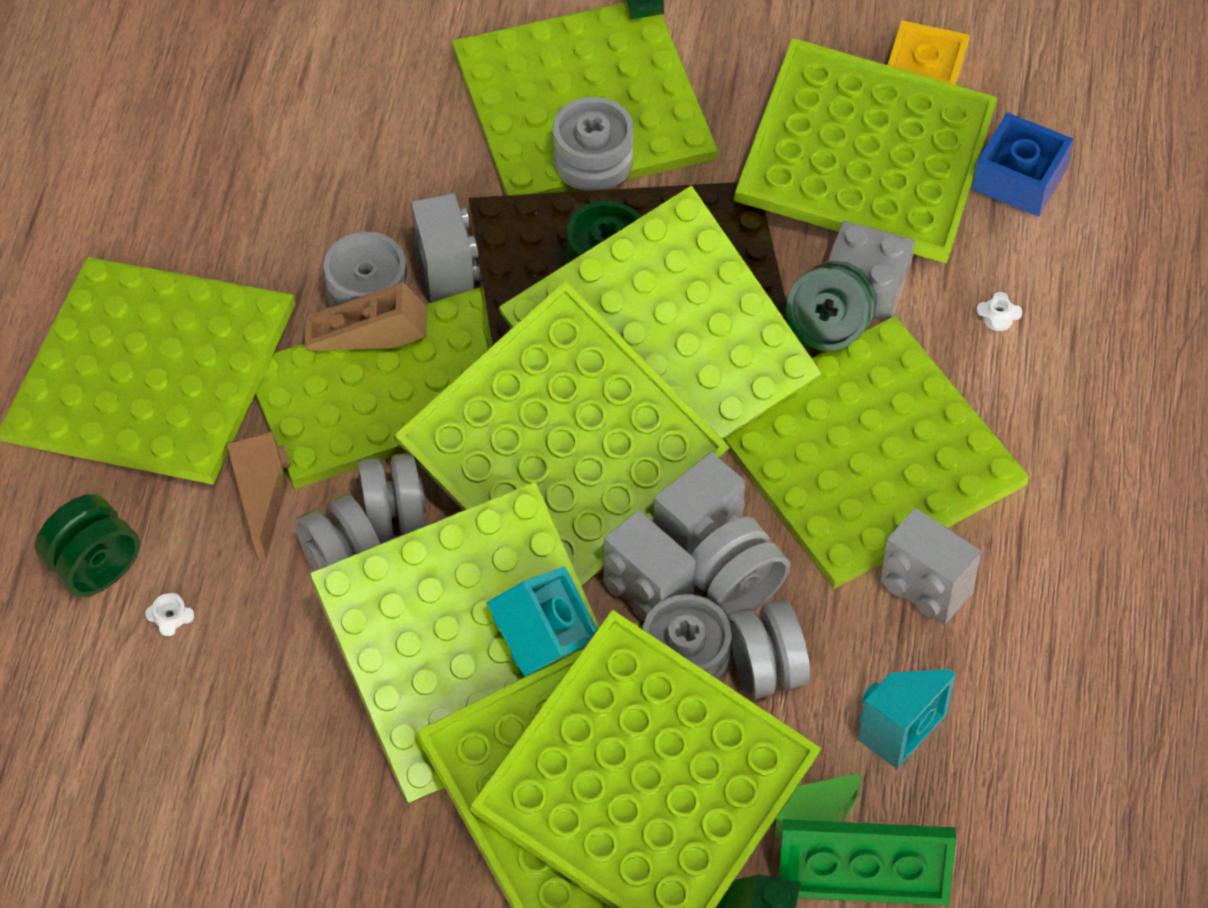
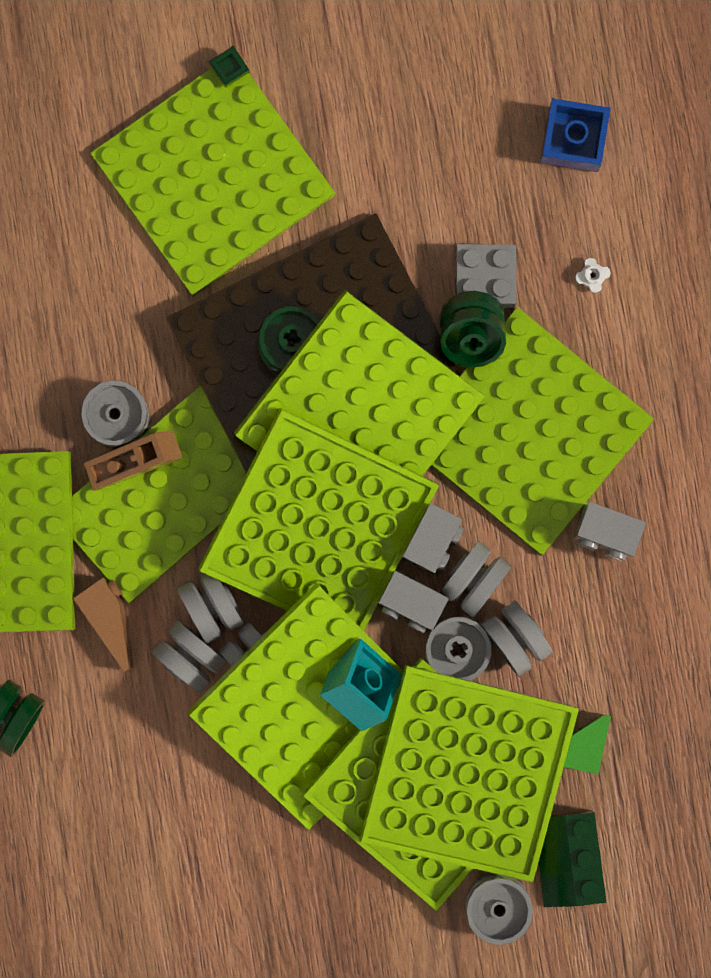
camera: 20 degrees left, 30 degrees up
white plate [145,593,194,636] -> none
light grey brick [411,193,479,303] -> none
light grey wheel [553,97,633,191] -> none
lime plate [734,38,998,264] -> none
green plate [779,819,956,905] -> none
teal slope [858,669,956,769] -> none
yellow plate [888,20,970,85] -> none

